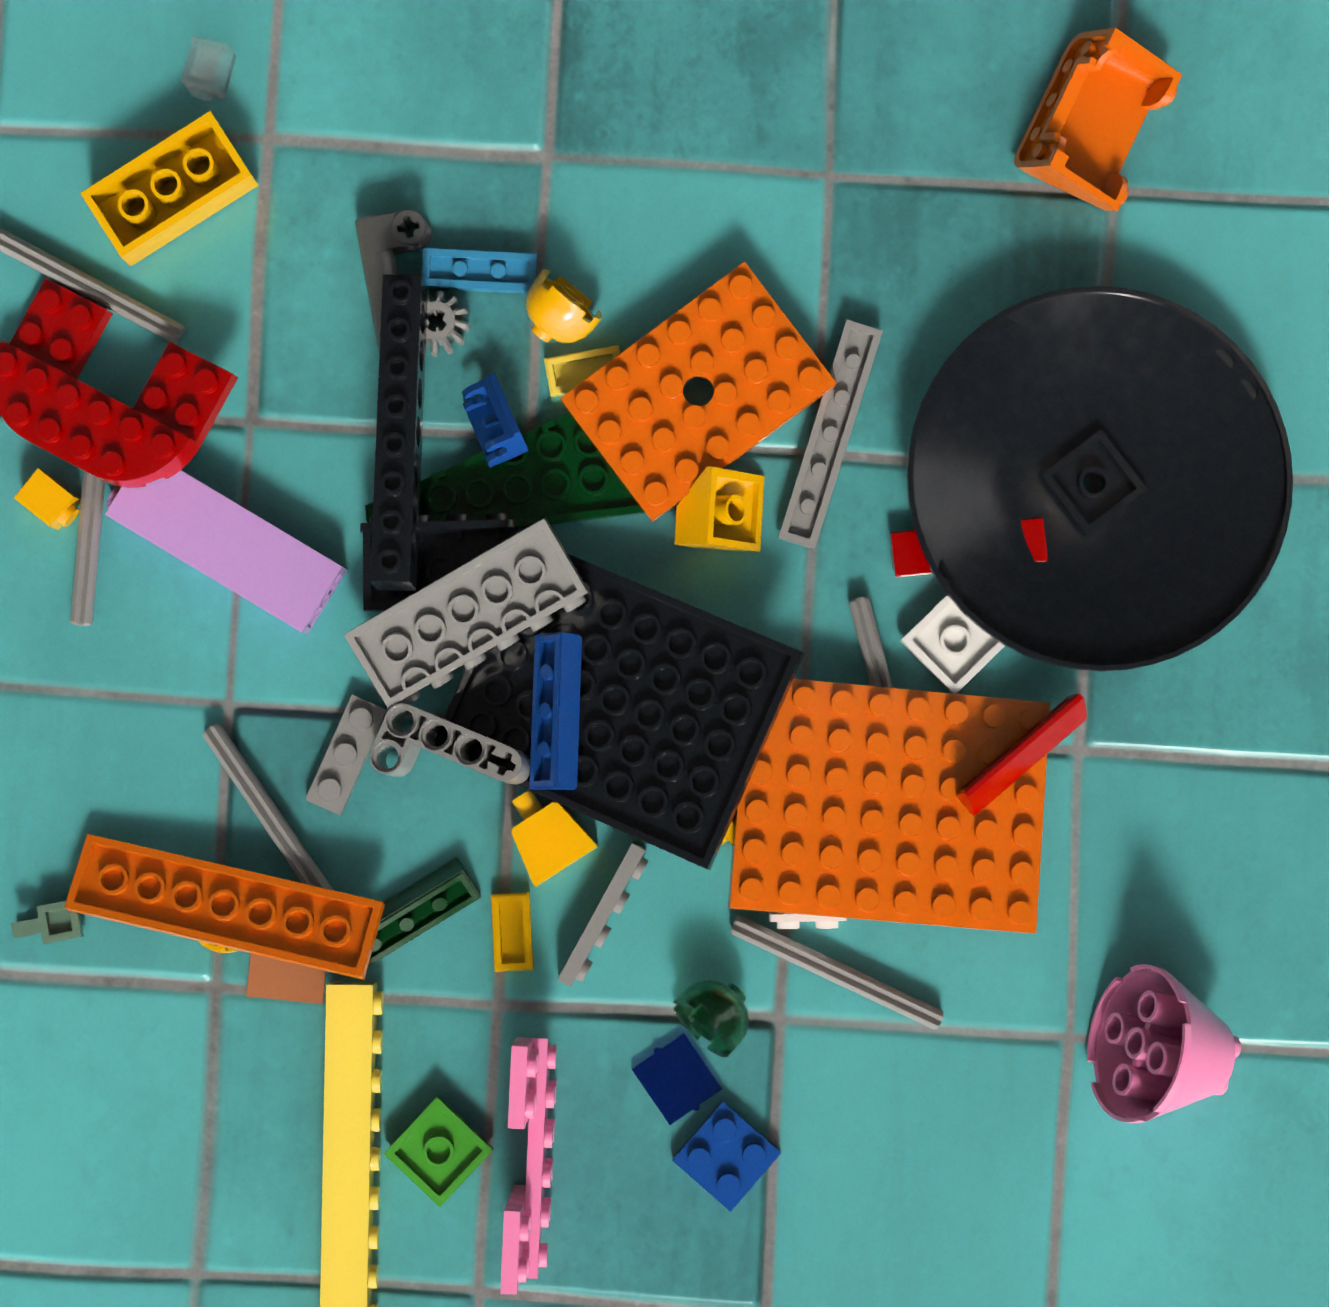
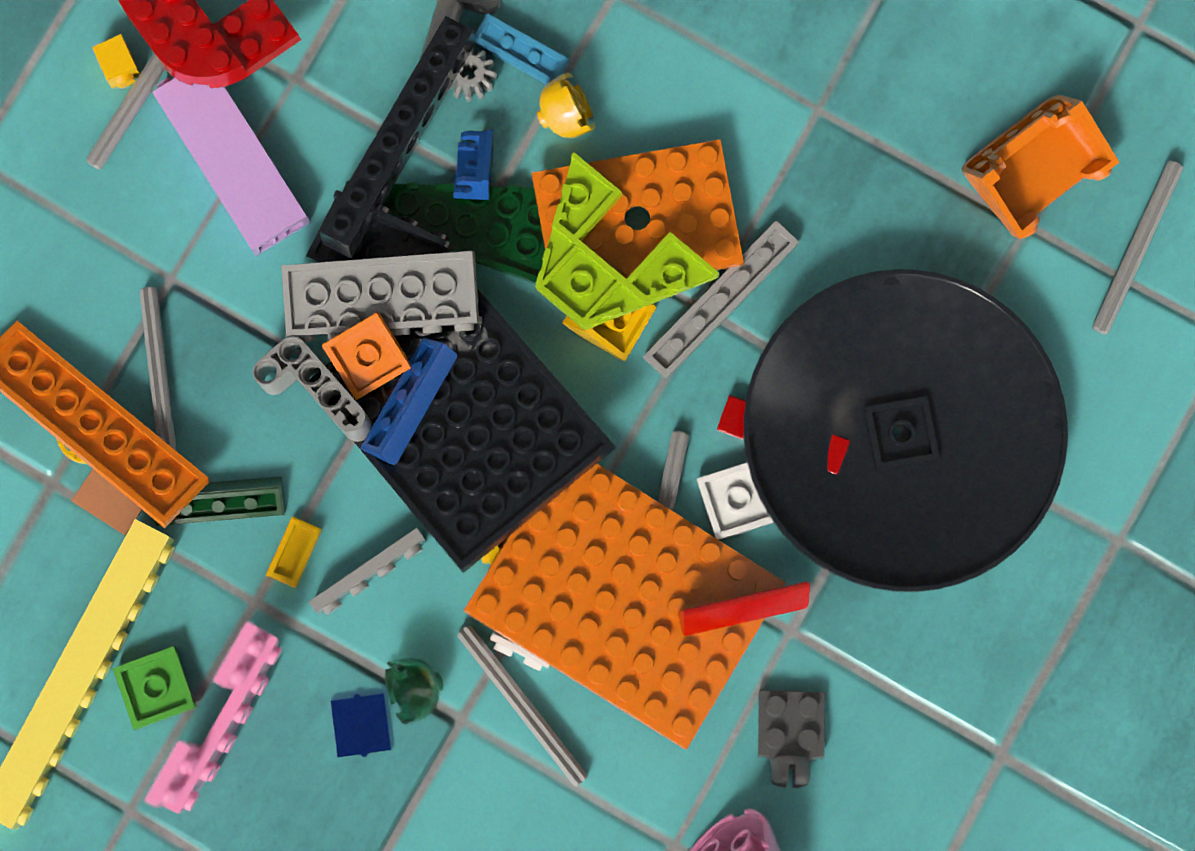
camera: 25 degrees right, 5 degrees down
light grey plate [305,695,388,815] -> none
yellow torso [510,790,598,887] -> none
light yellow tile [544,345,620,397] -> none
blue plate [672,1100,781,1212] -> none
none -> orange plate [321,311,412,400]
none -> lime wing [535,152,719,331]
none -> dark grey plate [758,690,824,788]
none -> light grey axle [1092,161,1184,335]

